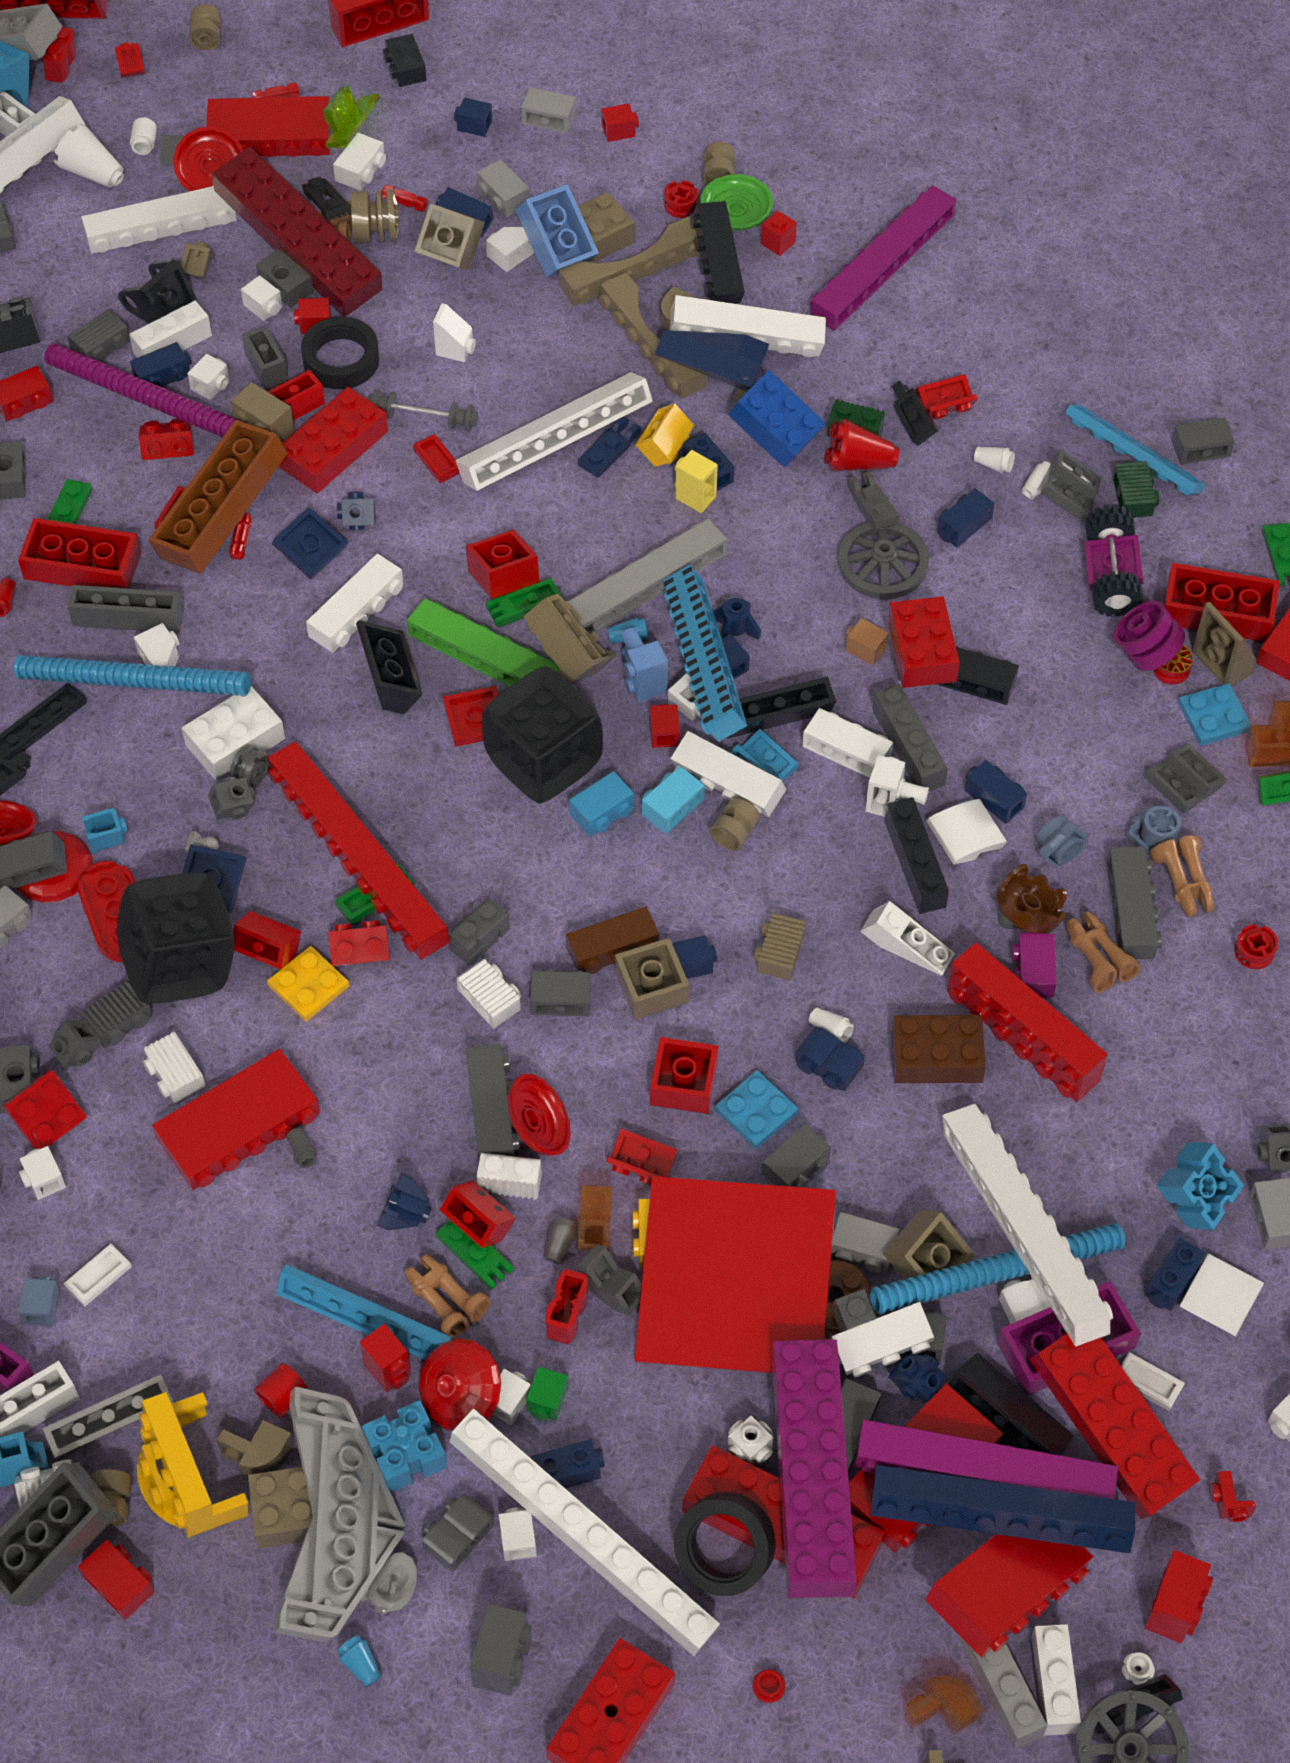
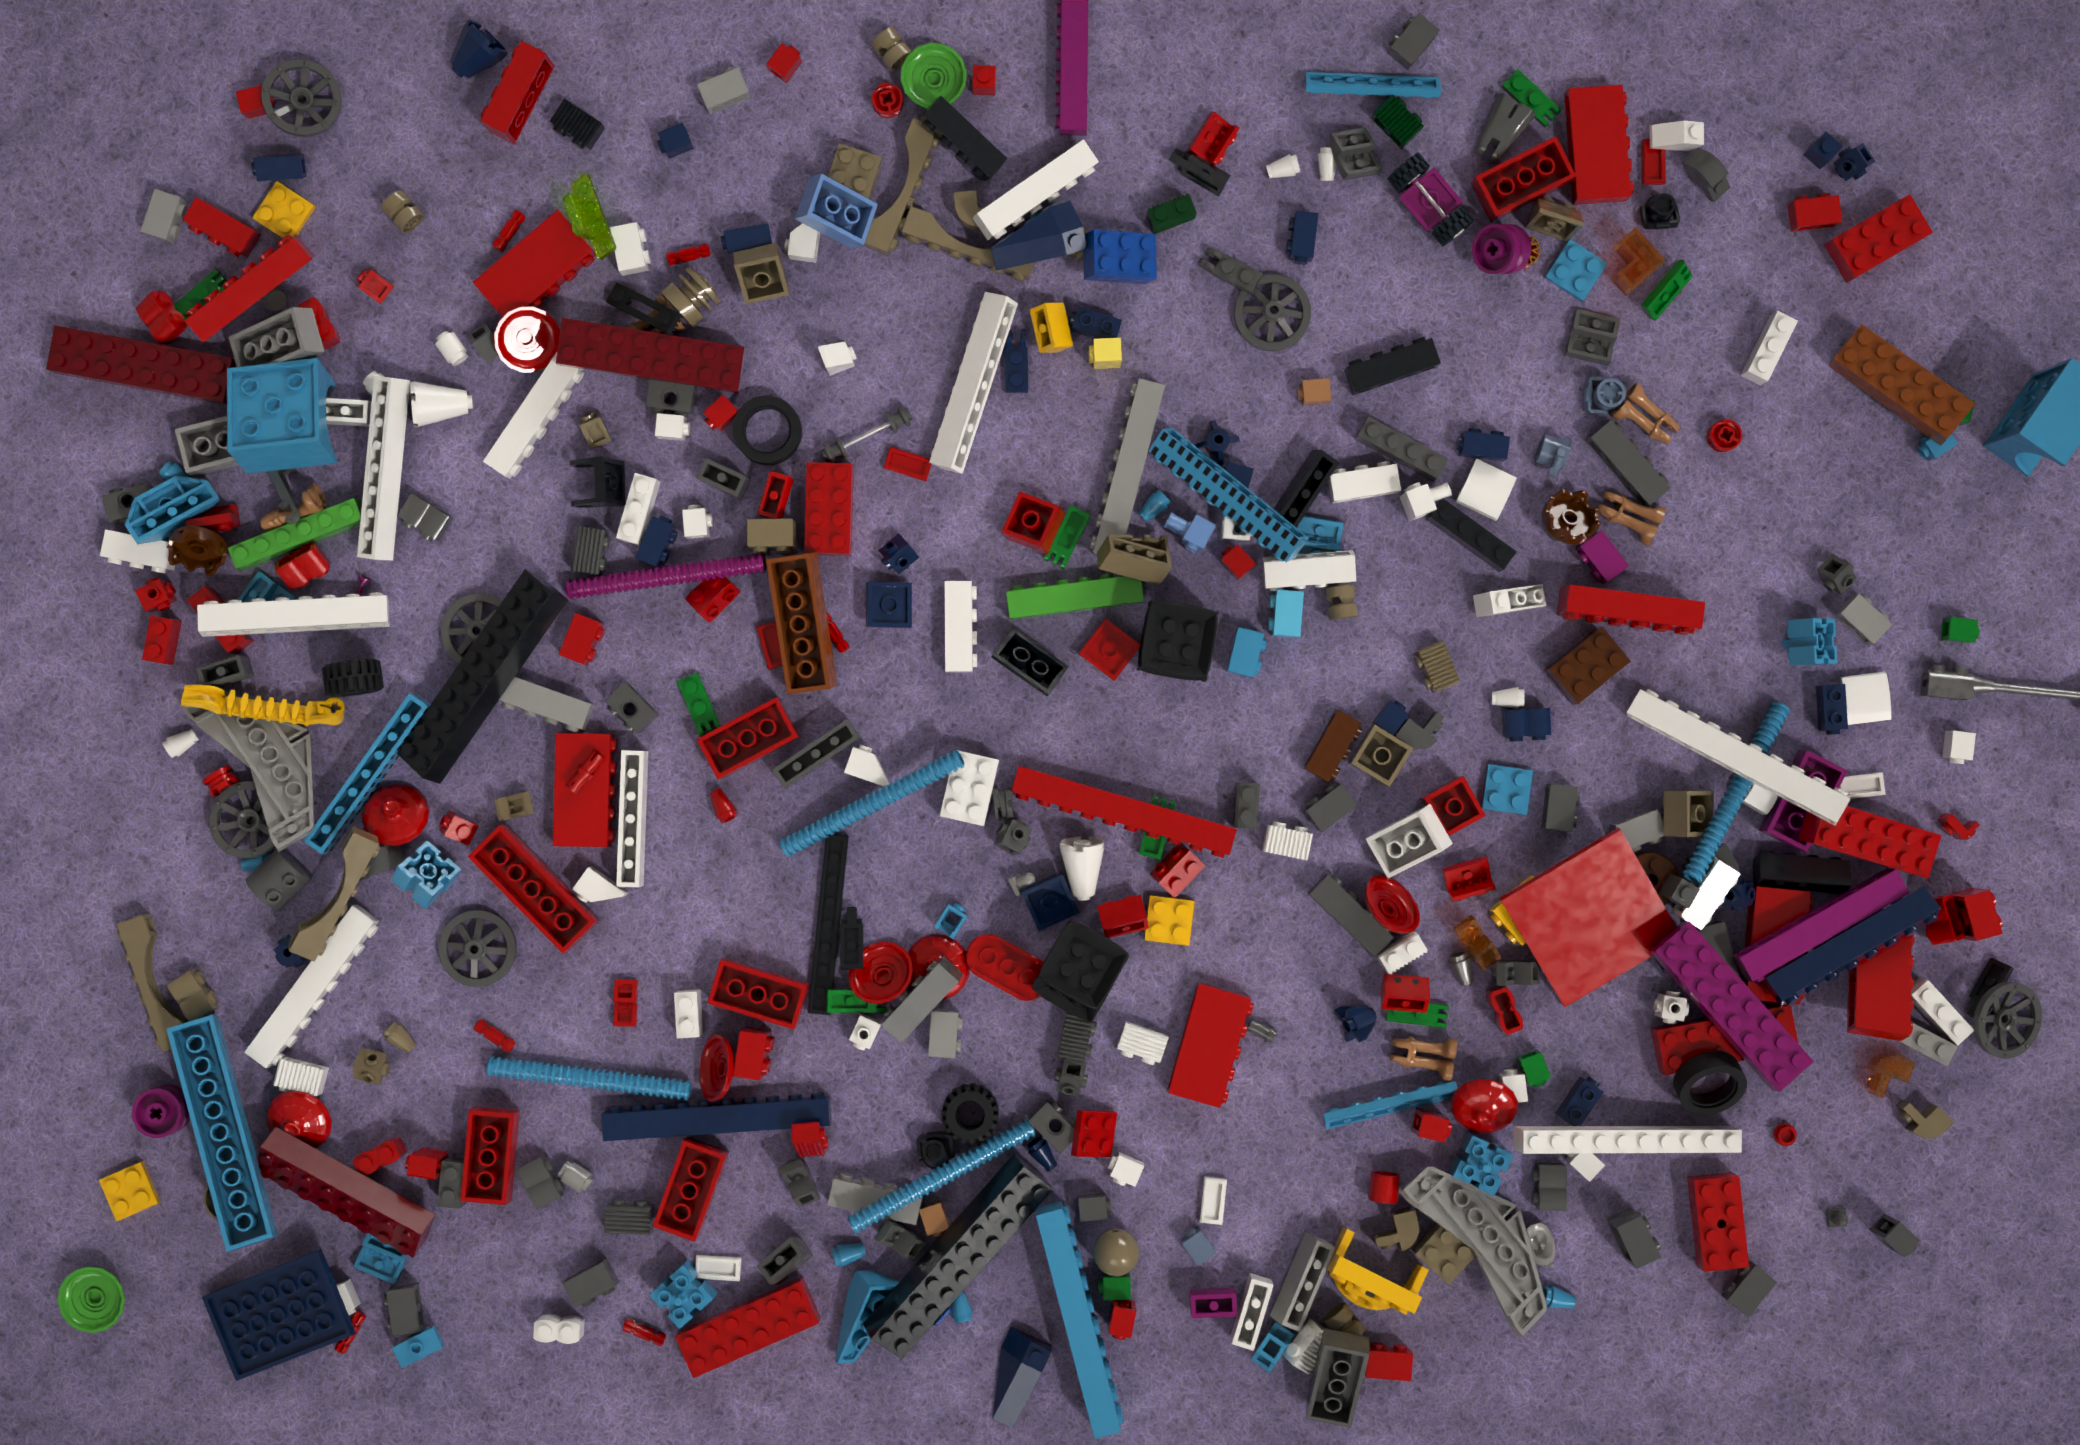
camera: 35 degrees left, 30 degrees up
light grey brick [476,159,530,218] -> none
red cone [824,419,900,471] -> none
red brick [888,596,960,688] -> none
white plate [1122,1652,1155,1685] -> none
none -> white cone [1060,836,1105,901]
none -> white brick [1366,804,1453,878]
none -> dark grey brick [1394,712,1444,749]
none -> dark grey piece [1475,93,1536,164]
none -> red brick [1926,894,1965,945]

